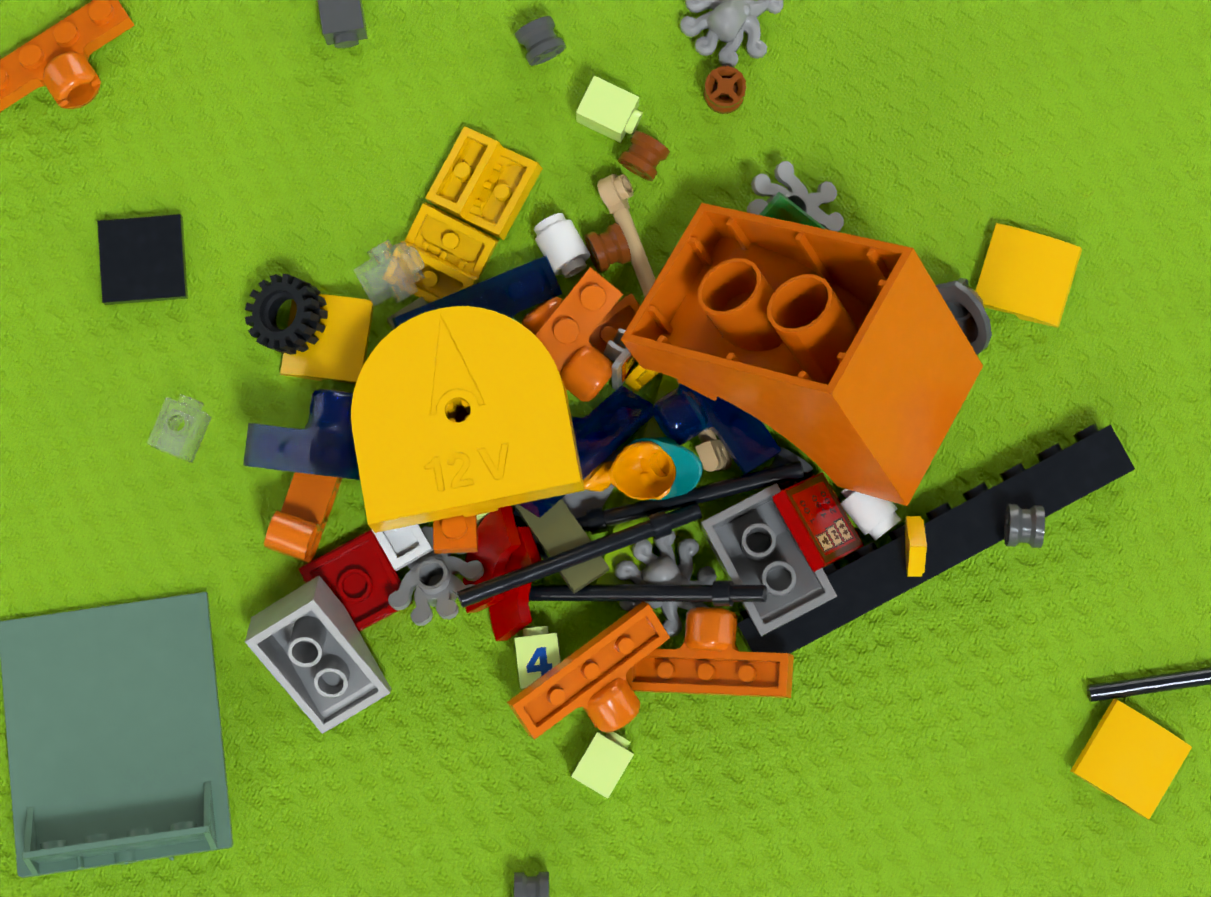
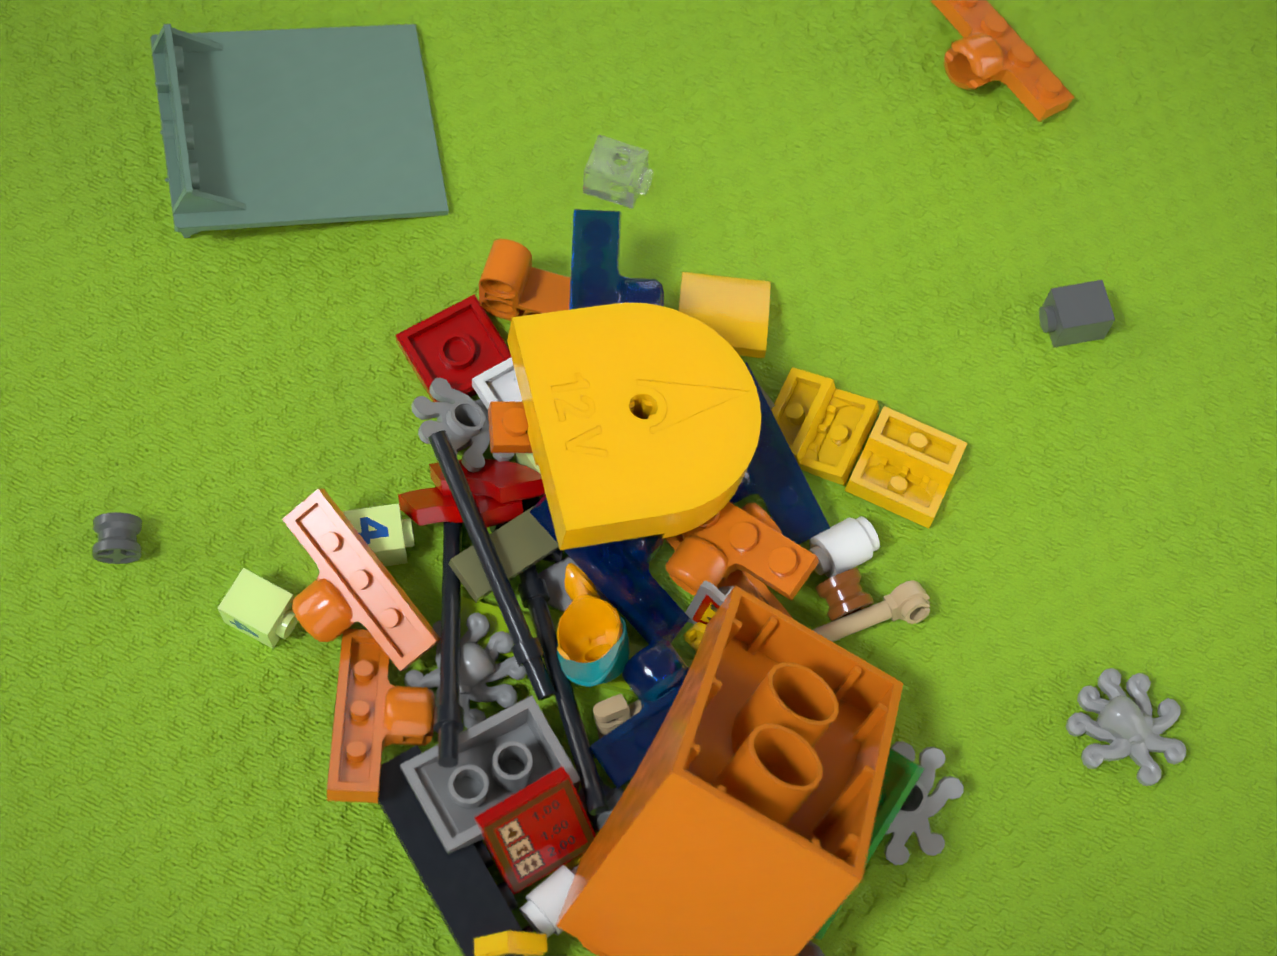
camera: 80 degrees right, 15 degrees down
black tile [97,214,188,305] -> none
black tyre [245,274,328,355] -> none
light grey slope [245,576,391,734] -> none
clear brick [353,240,426,306] -> none
dark grey wheel [515,16,566,66] -> none
yellowish green brick [576,76,643,143] -> none
dark orange wheel [618,131,670,181] -> none
dark orange wheel [704,66,746,114] -> none

